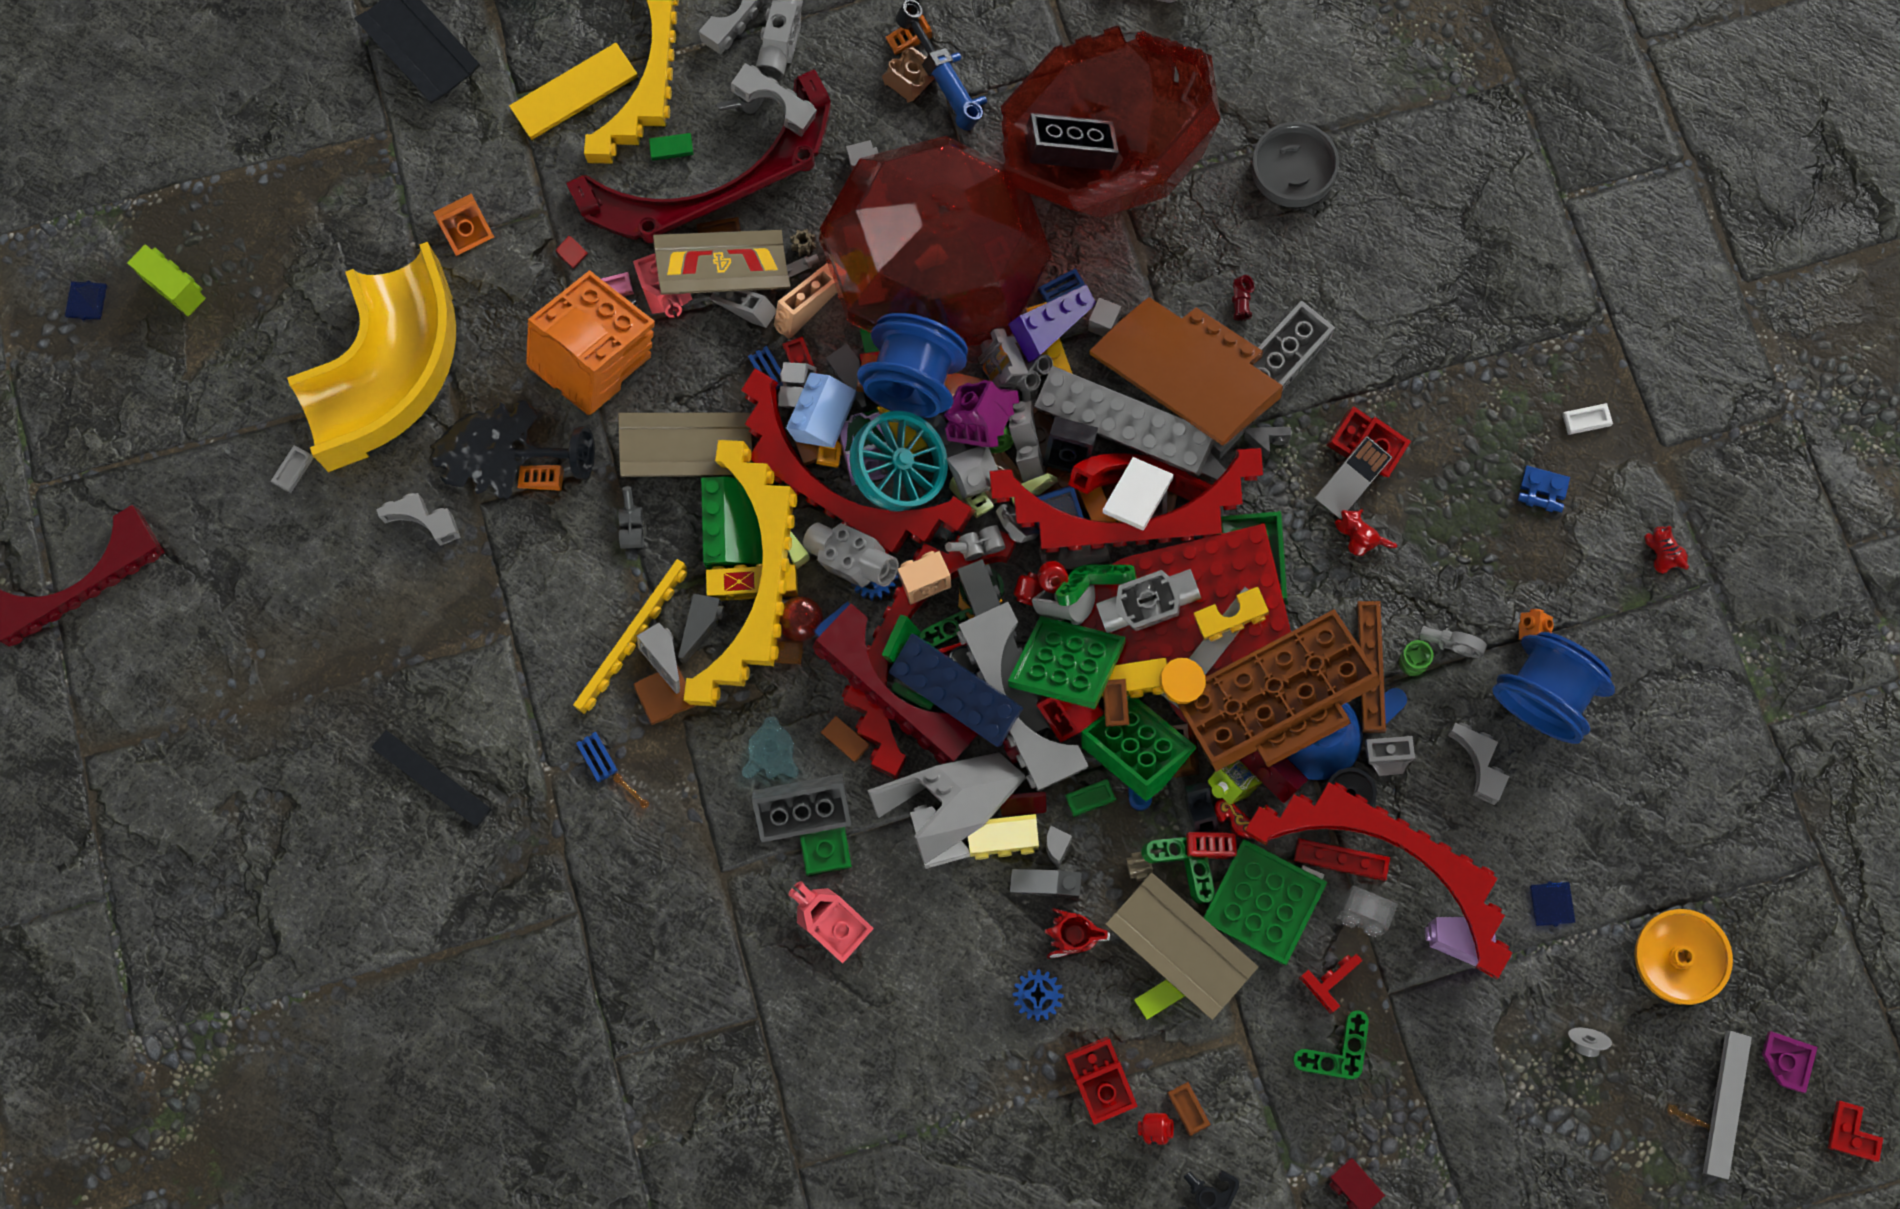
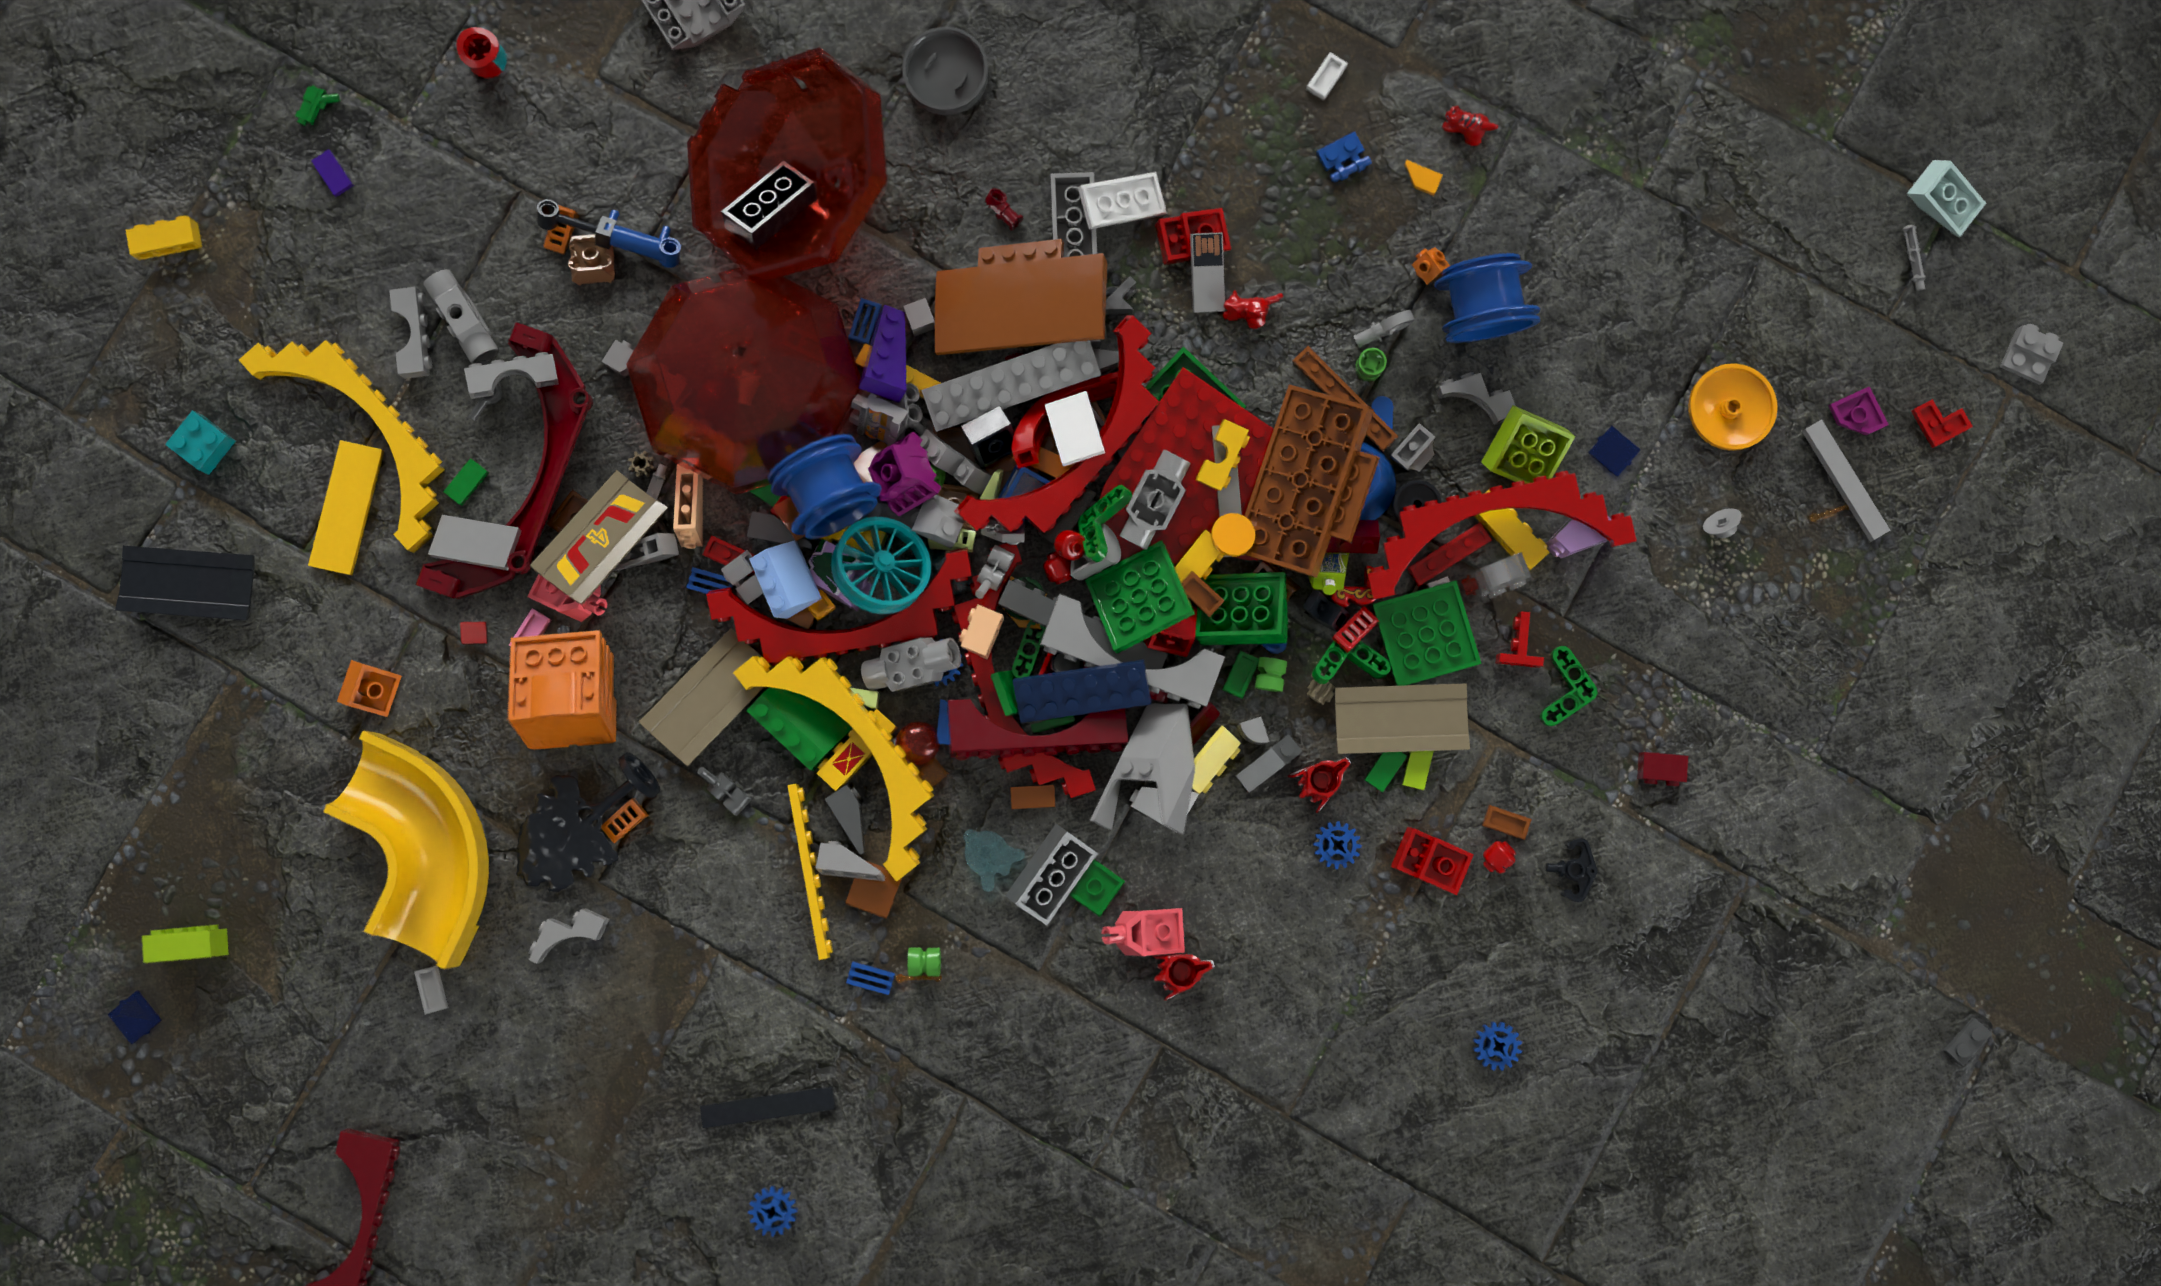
camera: 50 degrees left, 10 degrees up
none -> light grey tile [428,515,522,570]
none -> blue gear [748,1185,798,1237]
none -> bright green wheel [908,948,941,976]
none -> white tile [1078,172,1167,229]
none -> red piece [1151,954,1215,1001]
none -> bright green wheel [1255,657,1287,692]
none -> green tile [1364,752,1407,792]
none -> light orange tile [1404,160,1443,196]
none -> clear red plate [1462,575,1479,596]
none -> yellow brick [1474,490,1550,572]
none -> lime slope [1481,405,1576,484]

